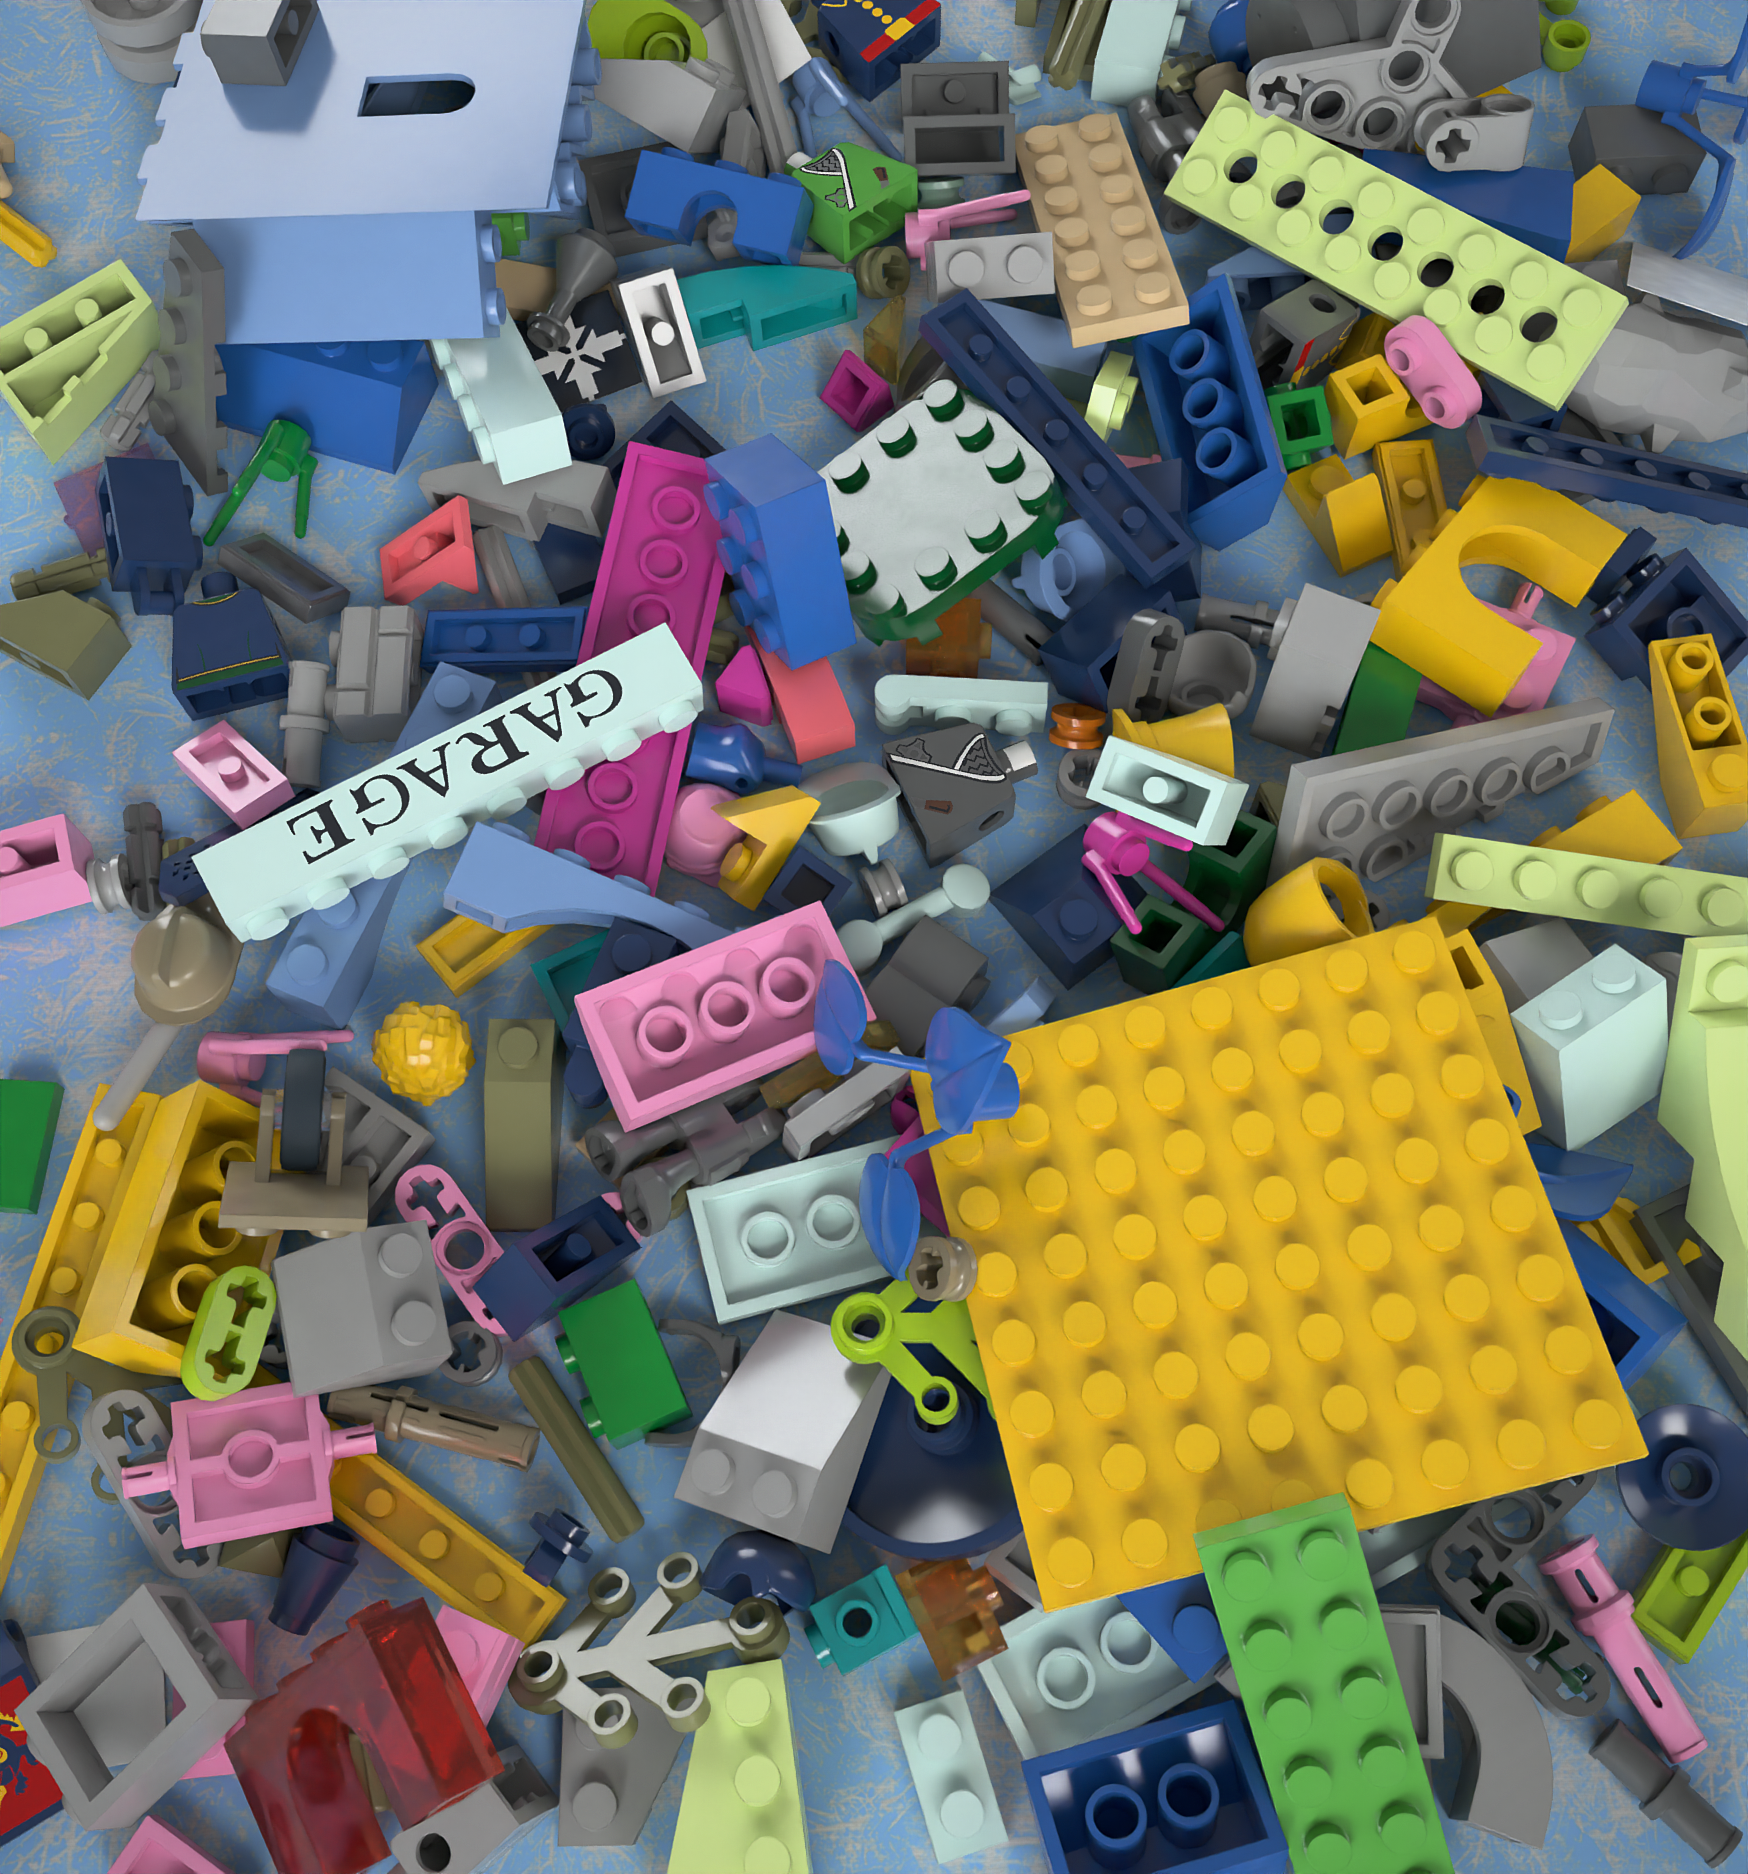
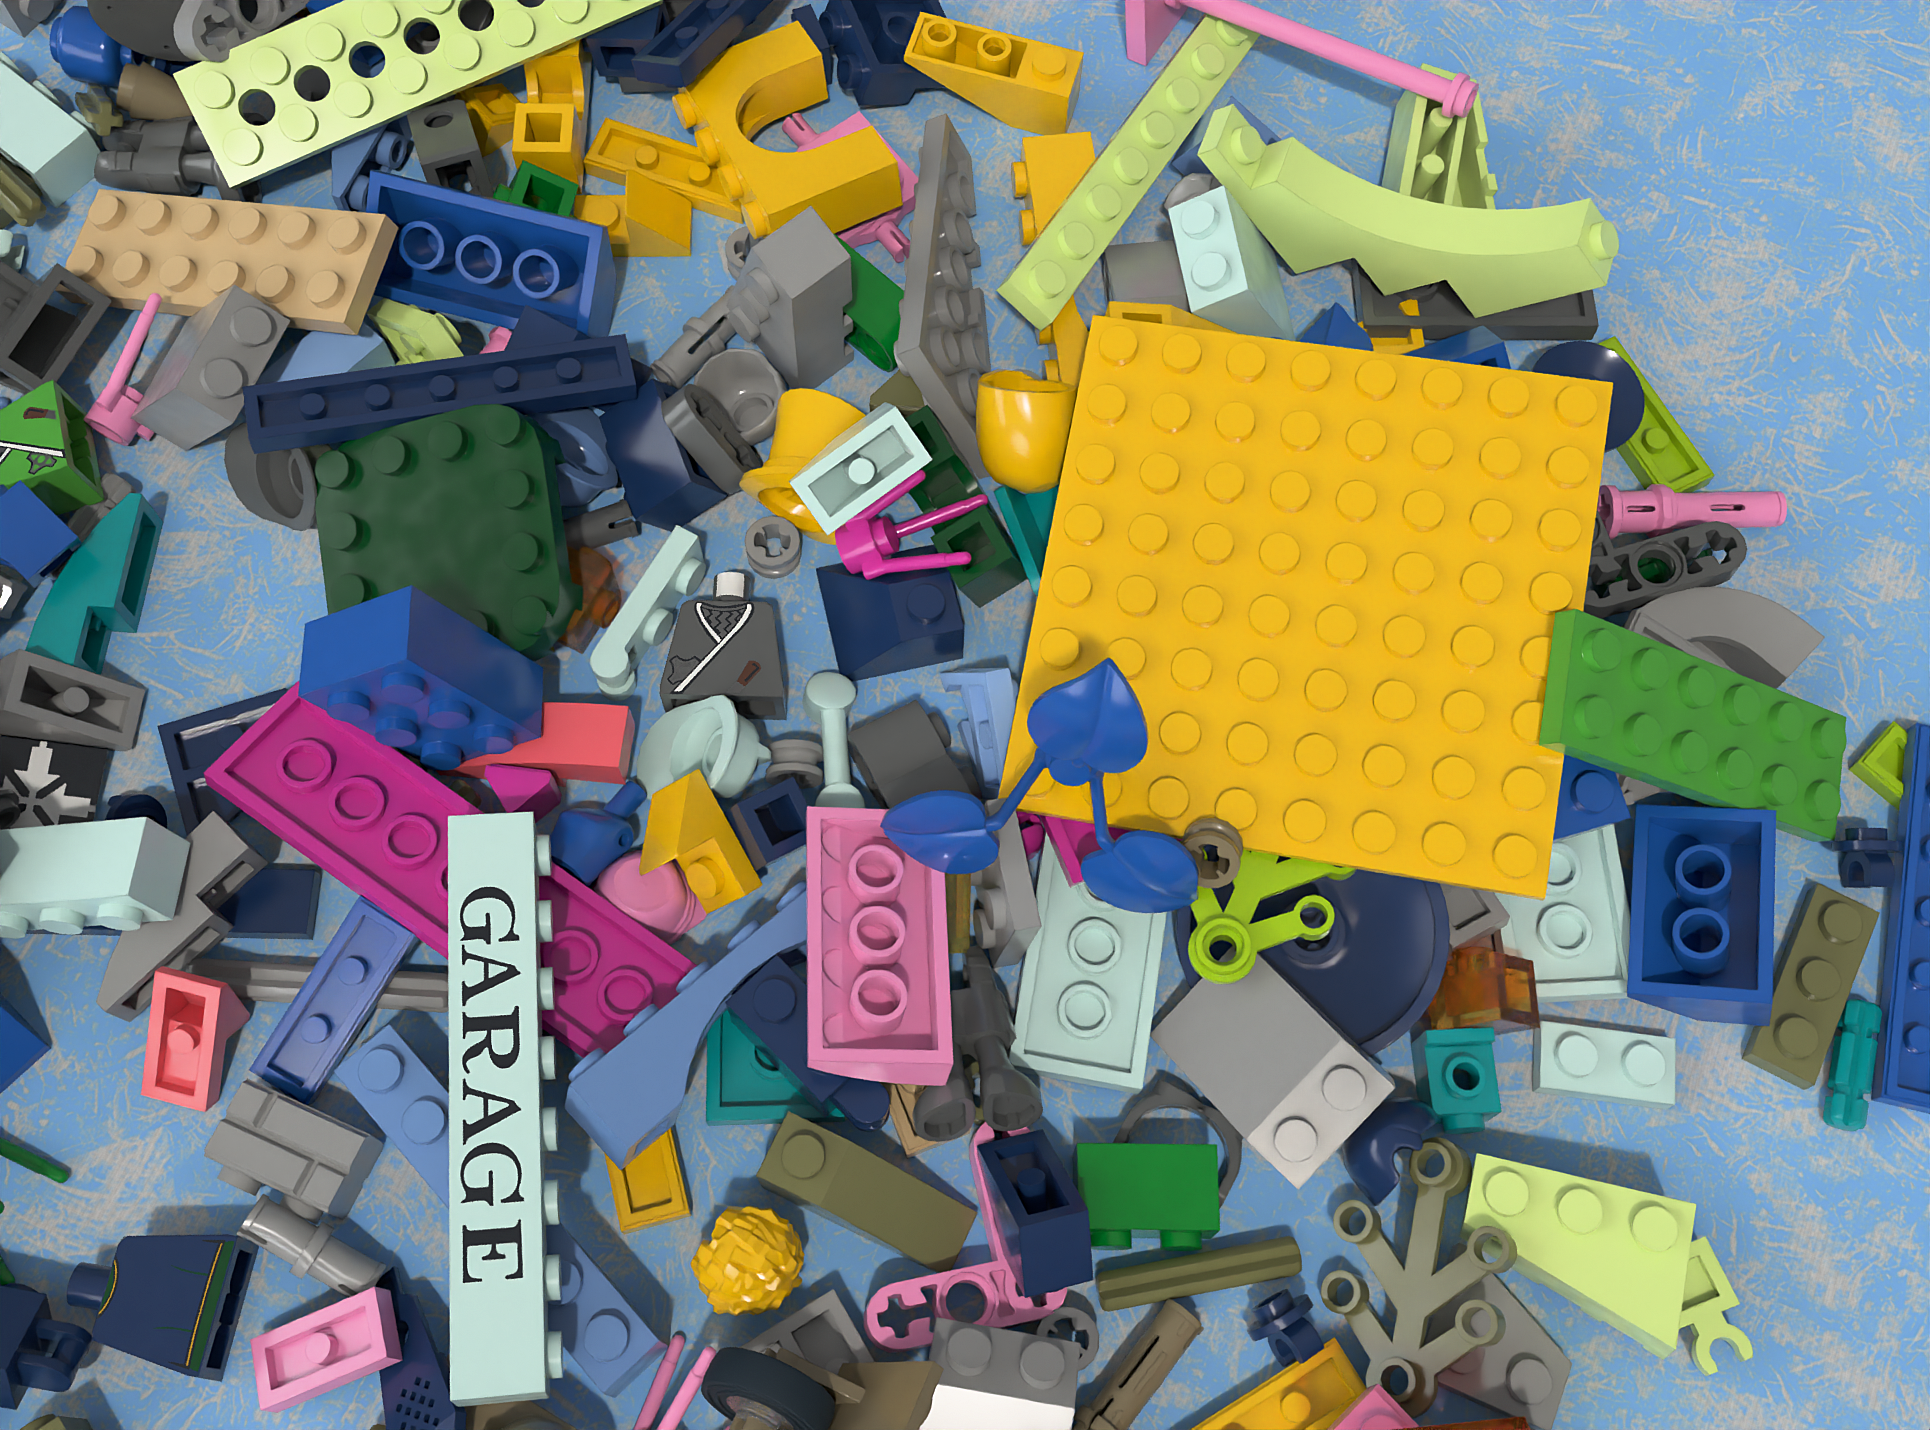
camera: 70 degrees left, 0 degrees up
flat silver tile [217,532,351,624] -> none
dark pink slope [819,350,894,432] -> none
olive bush [856,246,910,299] -> none
clear yellow slope [863,294,906,385] -> none
sand green bush [917,176,965,211] -> none
orange bush [1049,703,1106,750] -> none
bright pink plate [1384,315,1482,429] -> none
dark grey pin [1588,1718,1743,1868] -> none

